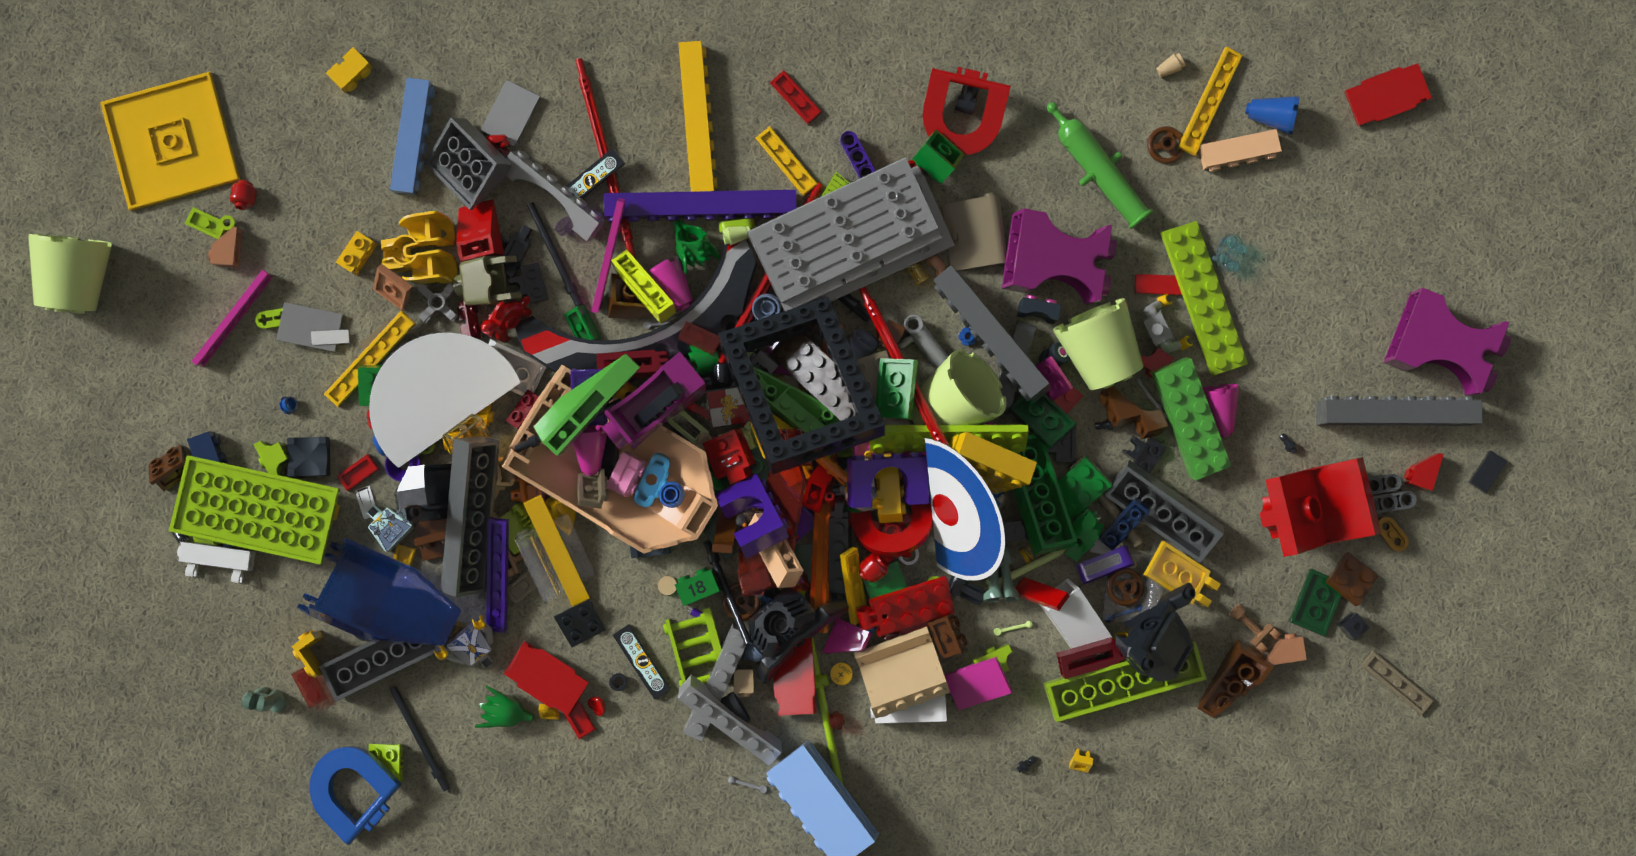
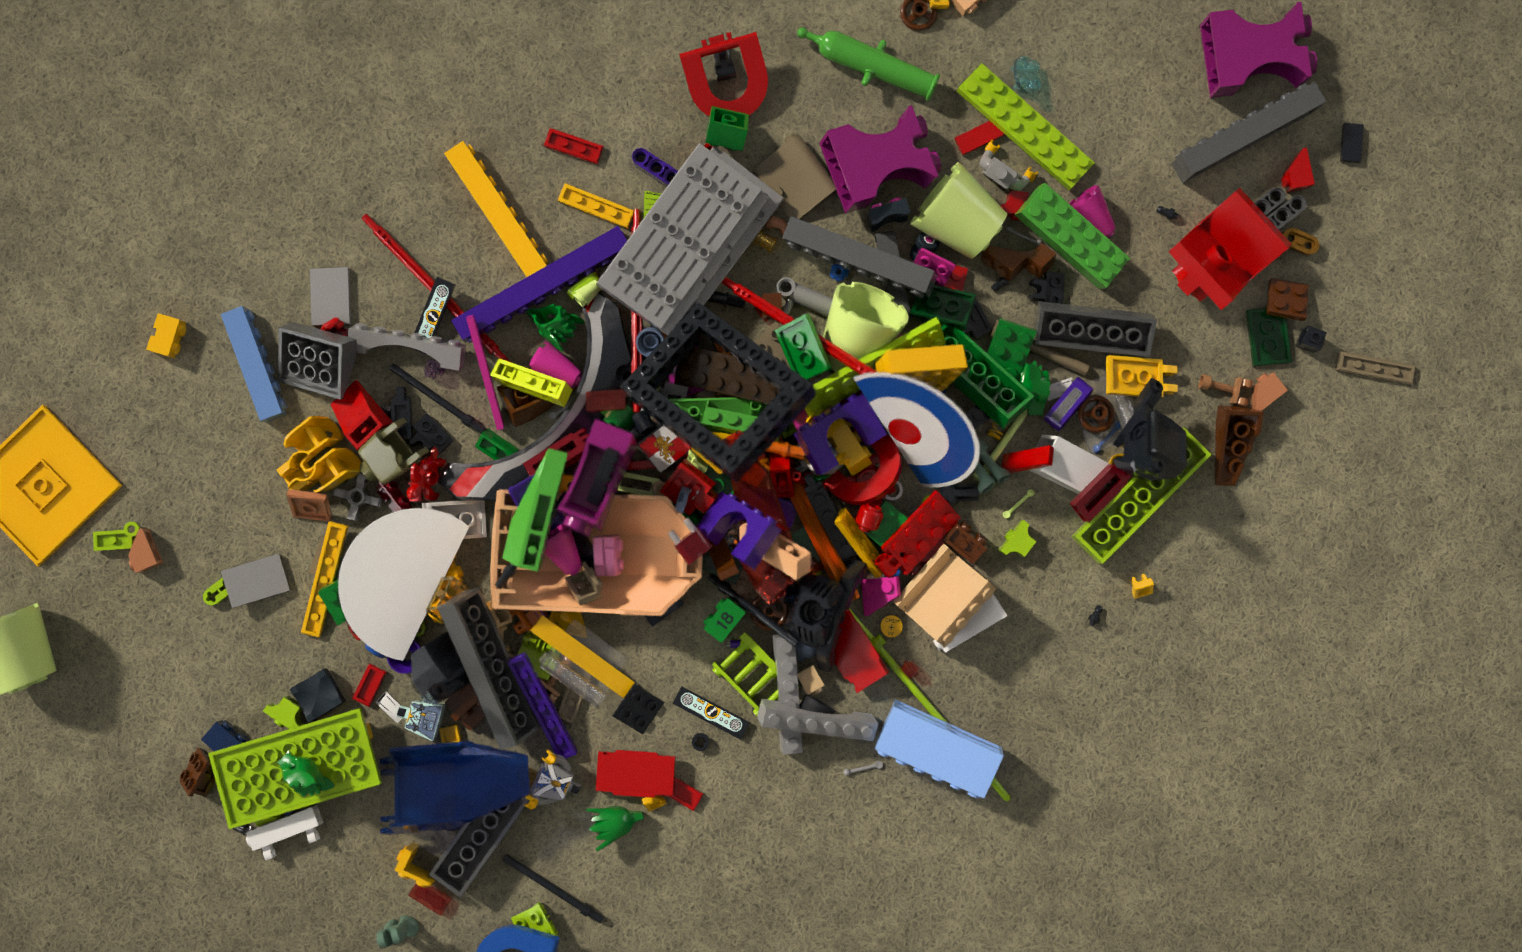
camera: 25 degrees left, 0 degrees up
dark pink tile [191,270,273,367] -> none
red head [229,180,257,210] -> none
blue plate [279,396,298,415] -> none
white sticker [311,330,349,345] -> none
yellow brick [335,231,378,276] -> none
dark red hinge [506,389,539,429] -> none
red piece [588,696,606,716] -> none
dark azure piece [633,453,670,507] -> none
tan tile [658,576,677,595] -> none
blue cone [659,482,685,508] -> none
sand blue helmet [849,329,879,359] -> none
dark pink tile [944,657,1012,710] -> none
dark blue tile [1098,497,1151,550] -> none
none -> green piece [278,752,335,797]
none -> dark red piece [668,518,712,565]
none -> sand blue tile [675,486,690,513]

